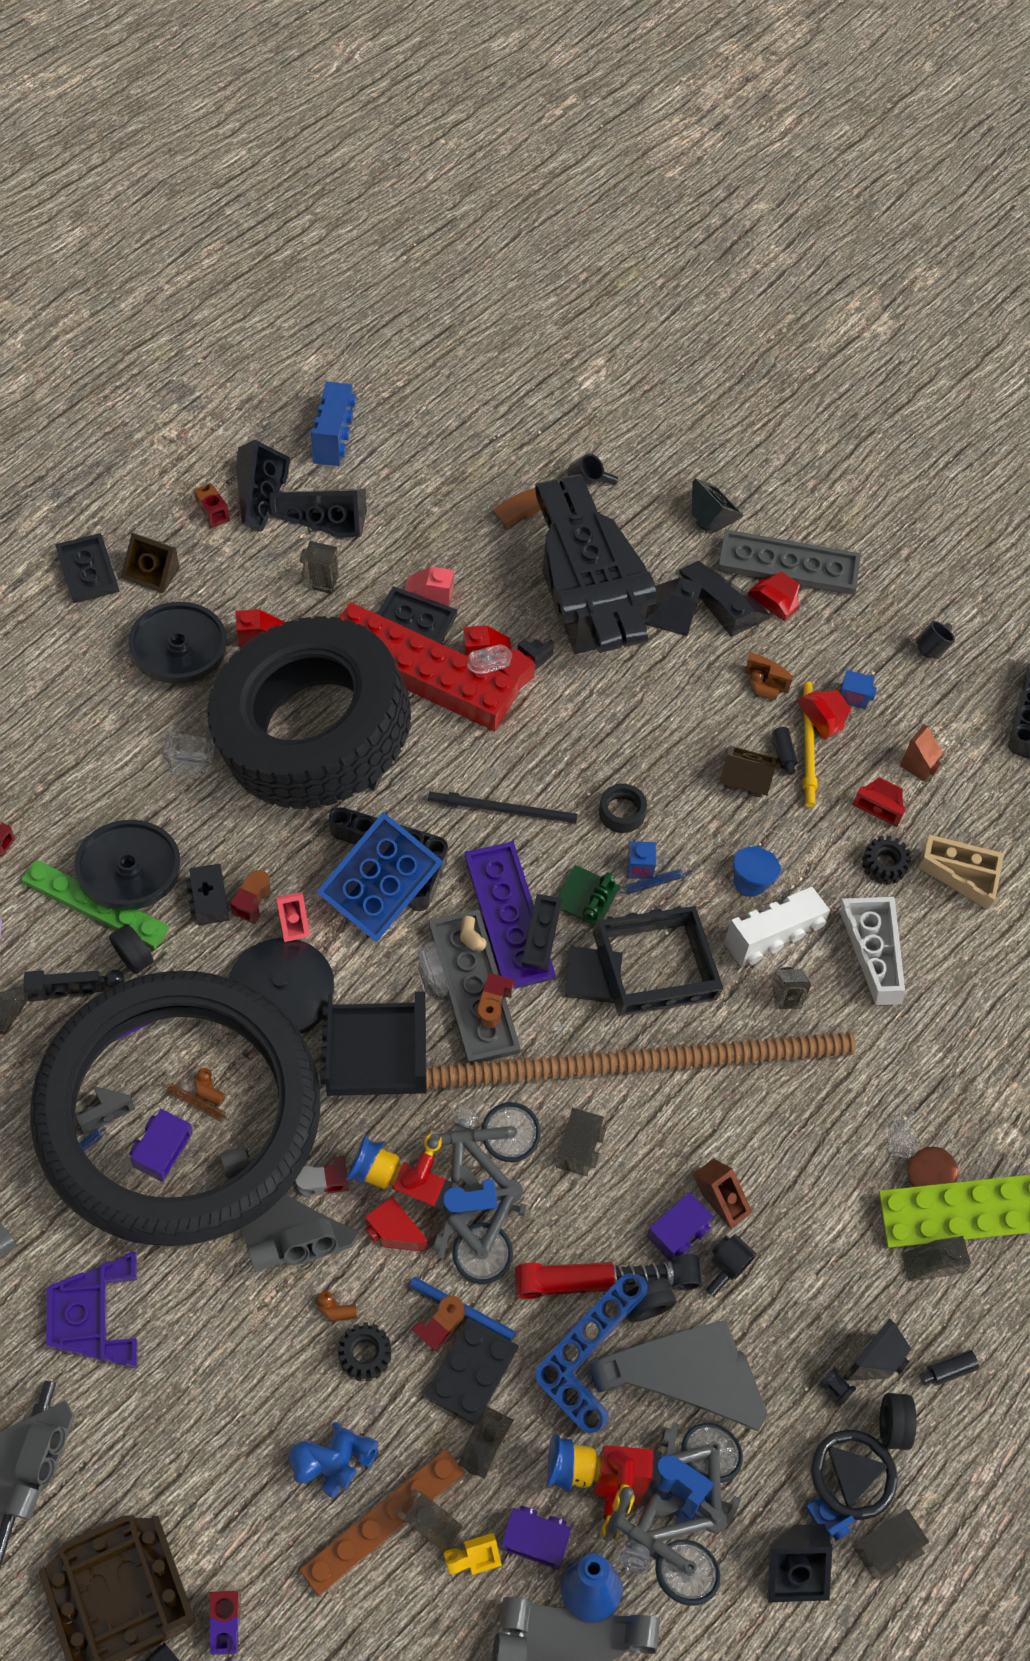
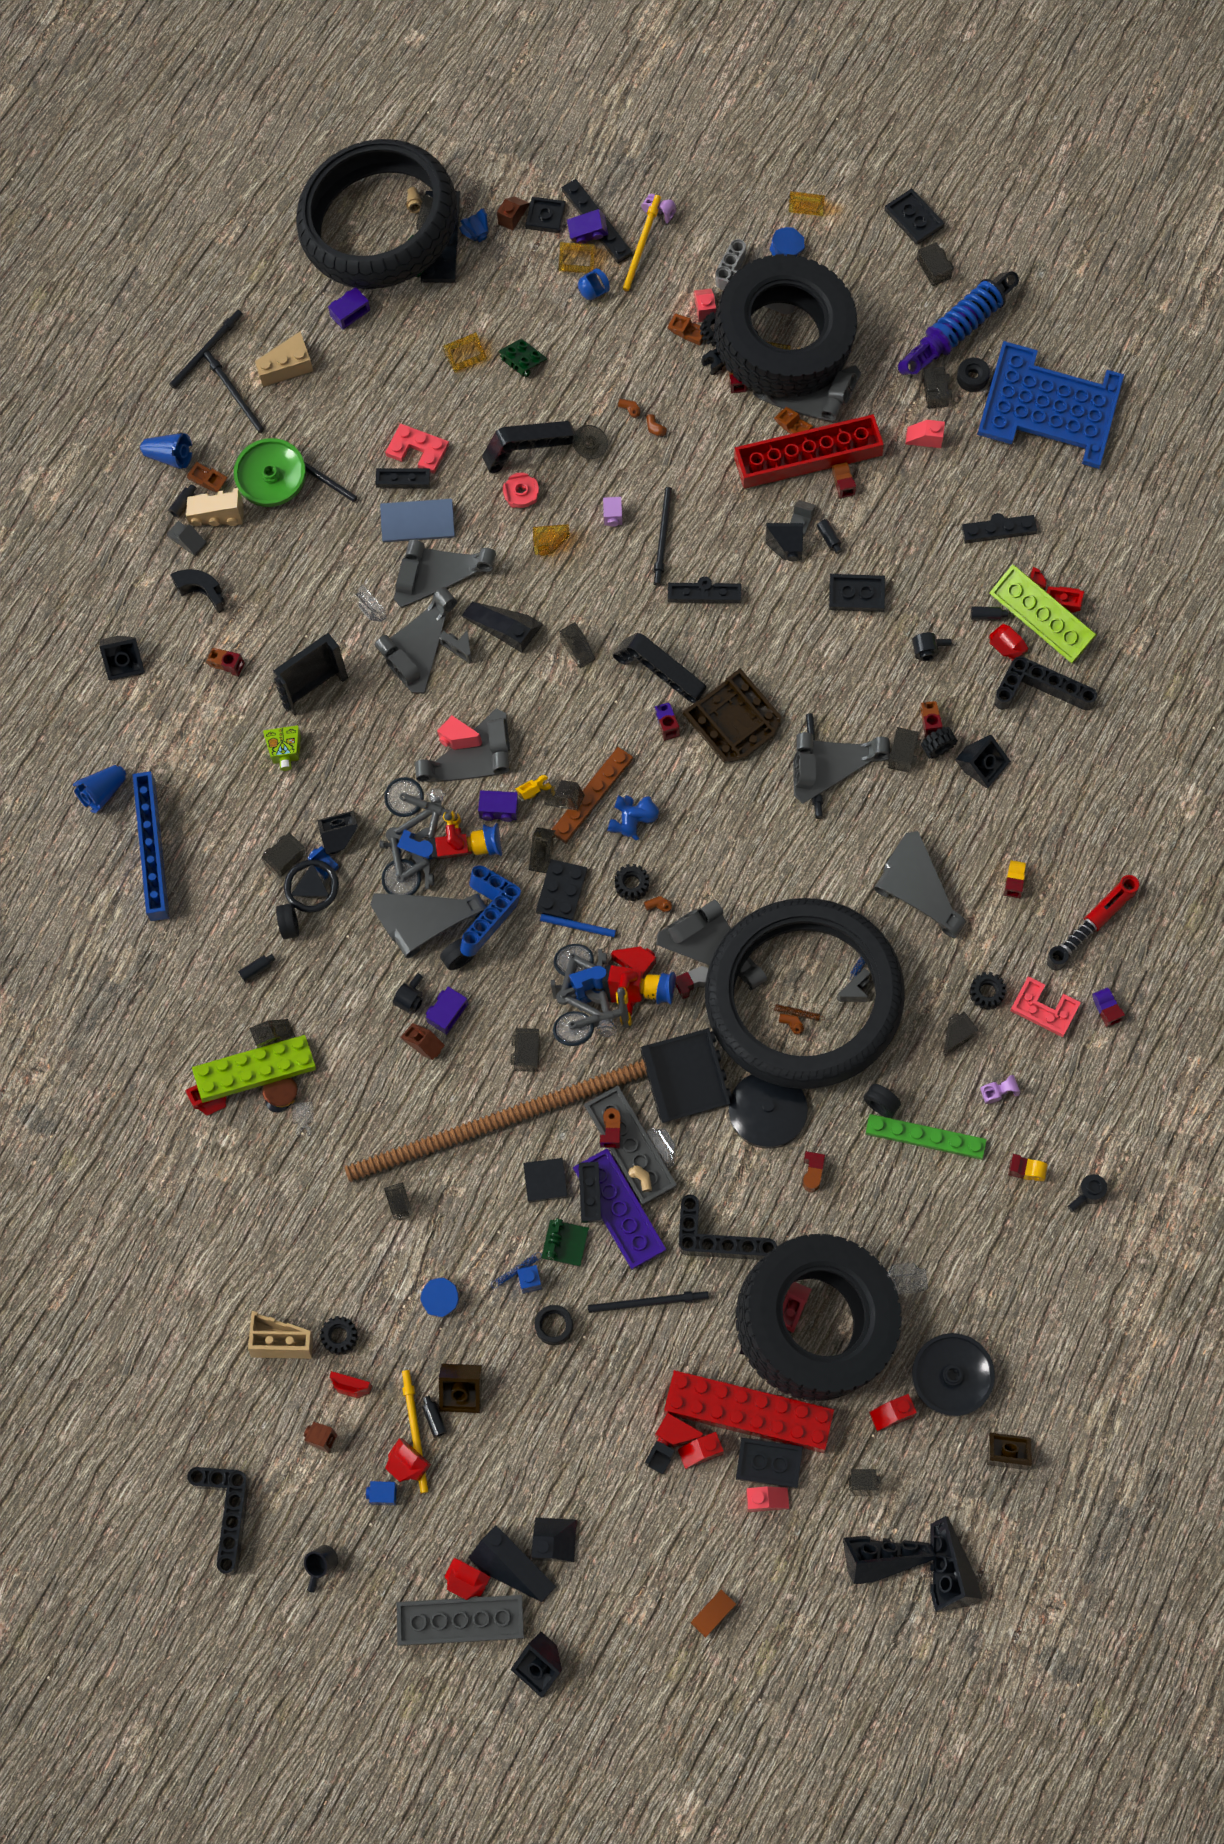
camera: 175 degrees right, 10 degrees up
black plate [23,970,125,1002] -> none
dark purple wing [46,1252,138,1368] -> none
black plate [55,533,120,604] -> none
black dish [74,820,181,910] -> none
dark purple piece [129,1109,193,1183] -> none
black brick [186,863,230,926] -> none
dark red leg [193,483,230,528] -> none
coral slope [276,892,310,942] -> none
blue wedge [311,381,357,466] -> none
blue slope [316,812,443,942] -> none
leg [412,1296,466,1351] -> none
clear plate [467,645,512,674] -> none
red piece [515,1254,702,1299] -> none
black piece [535,474,657,654] -> none
blue cone [561,1553,623,1622] -> none
black piece [567,454,618,487] -> none
black window [593,906,724,1016] -> none
white wedge [724,887,830,968] -> none
dark orange slope [744,652,793,693] -> none
dark orange arm [749,670,779,701] -> none
black bush [817,1367,857,1408] -> none
white wedge [840,897,905,1005] -> none
black slope [844,1318,912,1381] -> none

